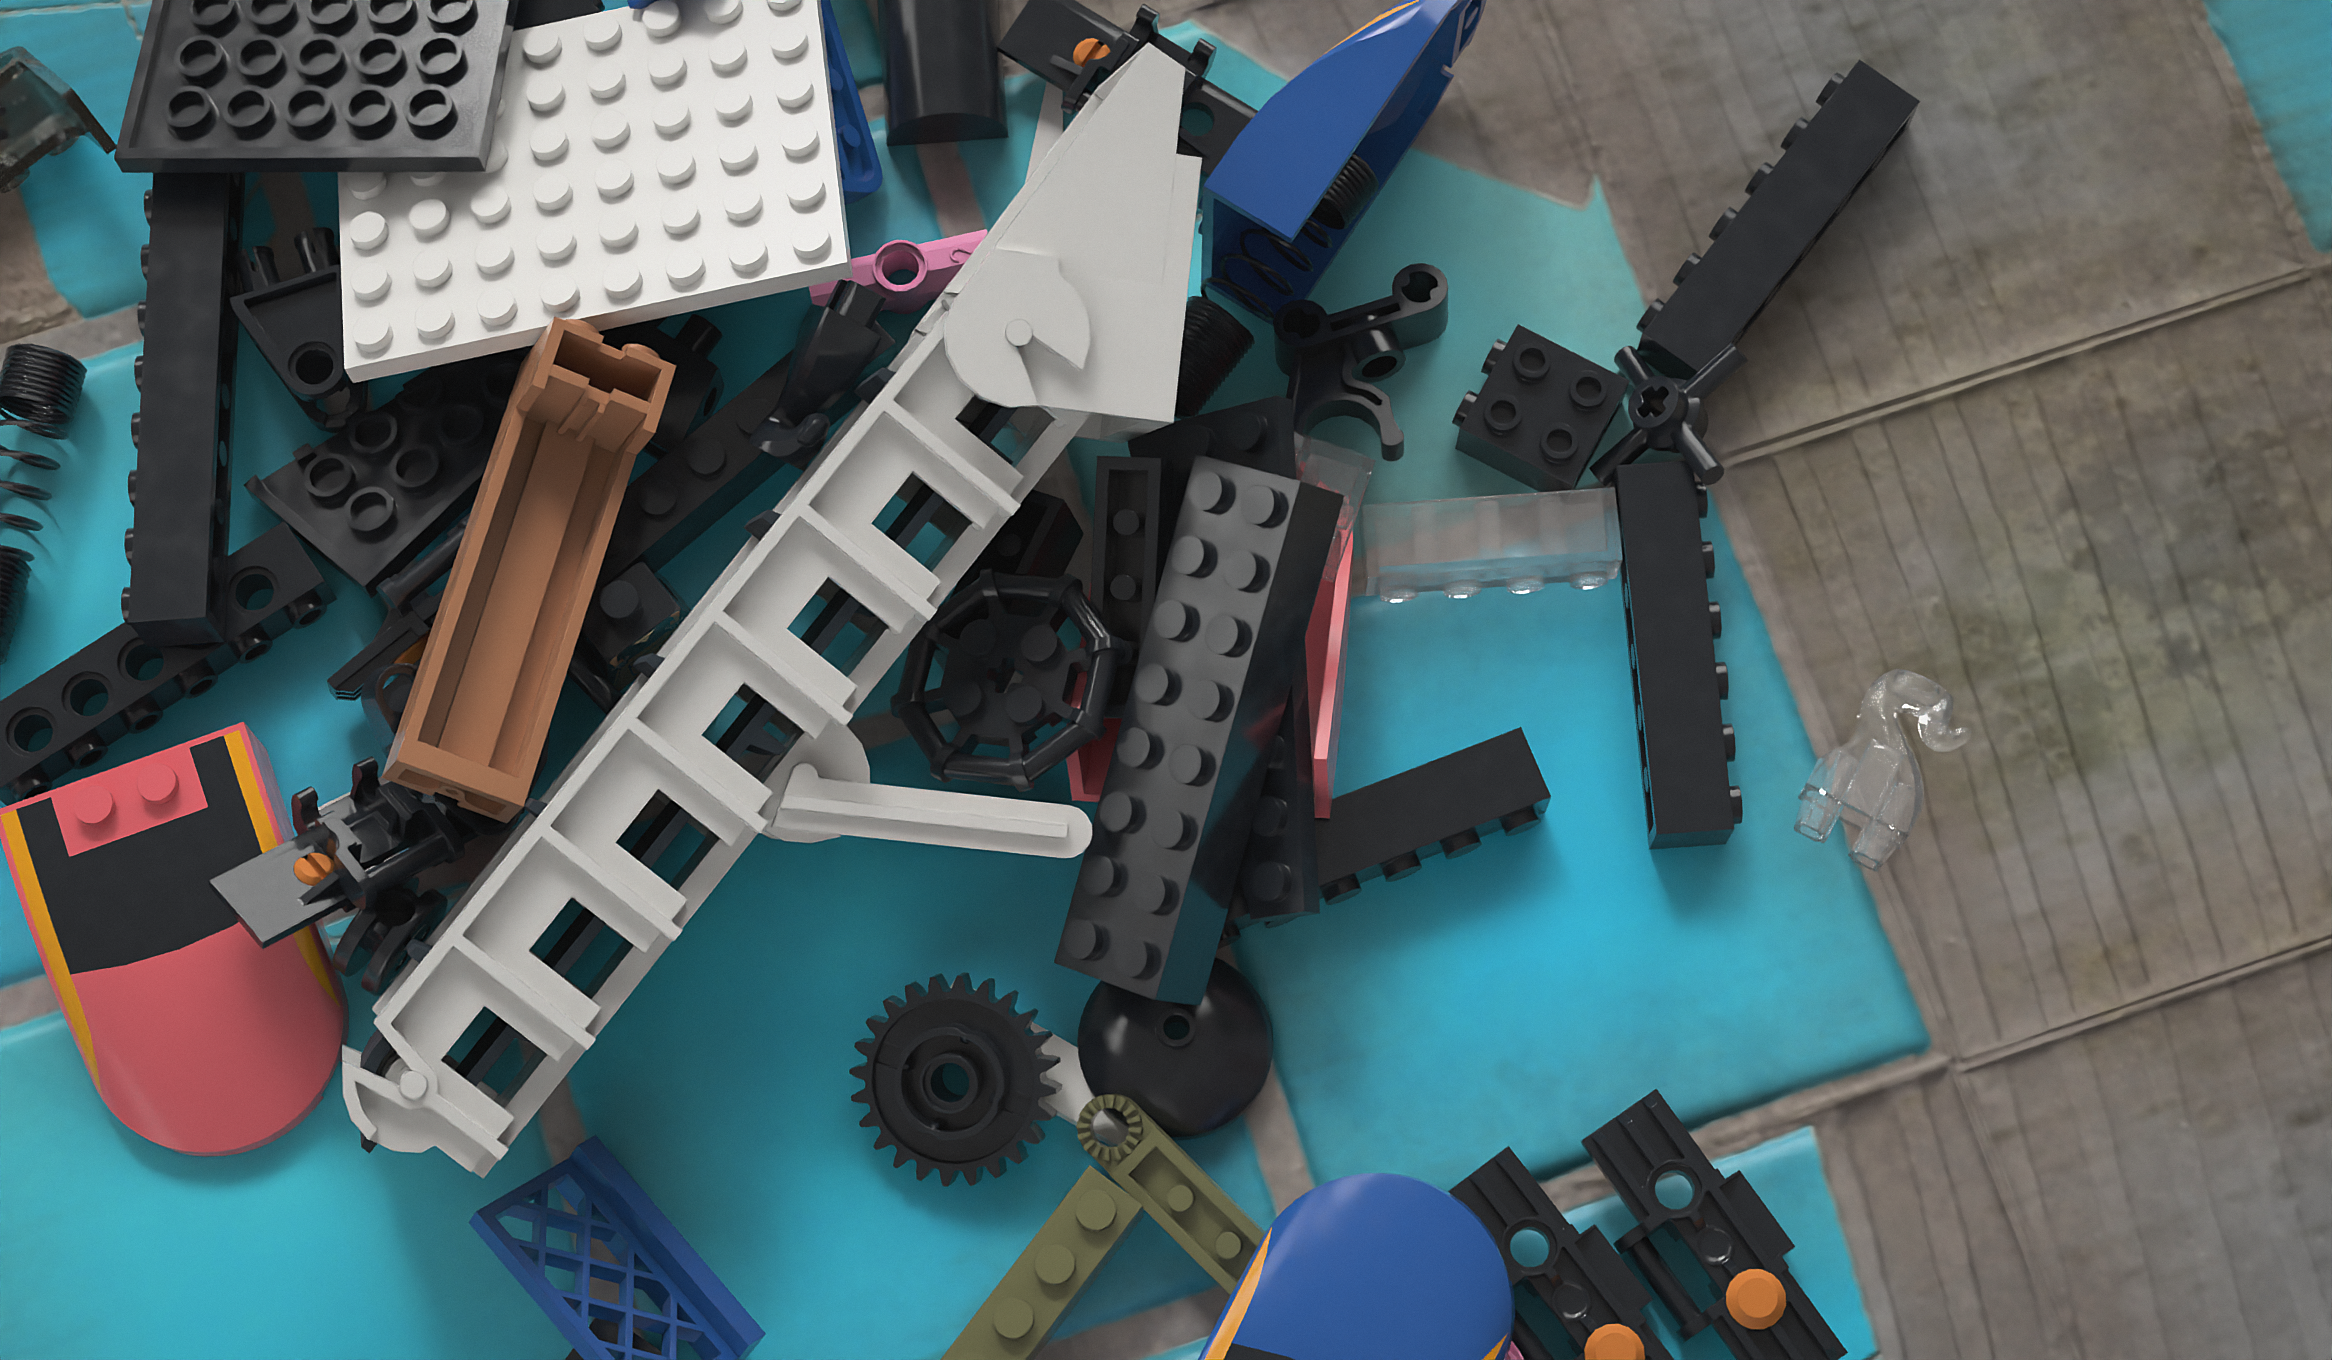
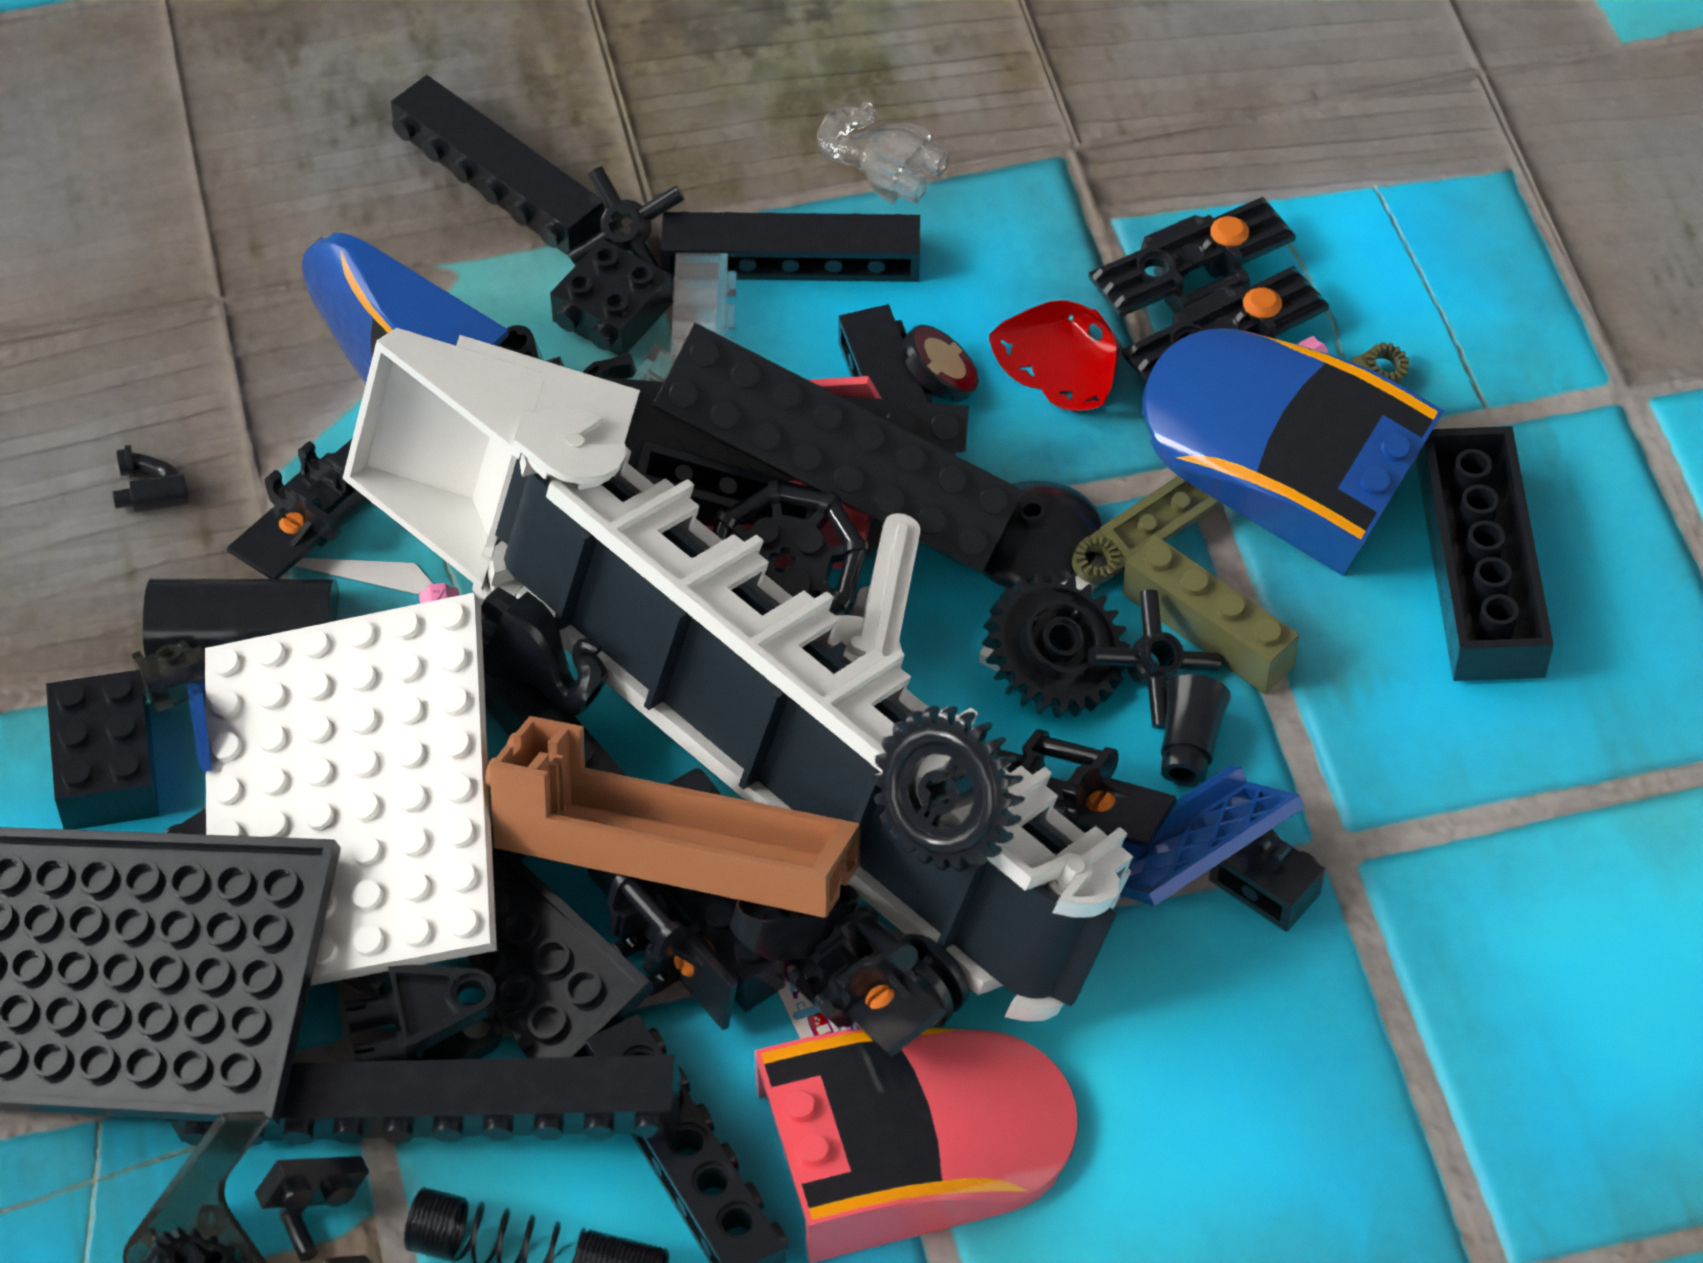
camera: 85 degrees left, 20 degrees down
none -> black plate [254,1156,369,1262]
none -> black gear [872,706,1025,872]
none -> tile [901,324,979,402]
none -> red piece [989,300,1122,411]
none -> black piece [996,729,1177,847]
none -> black bar [1088,589,1221,729]
none -> black plant [1161,674,1231,787]

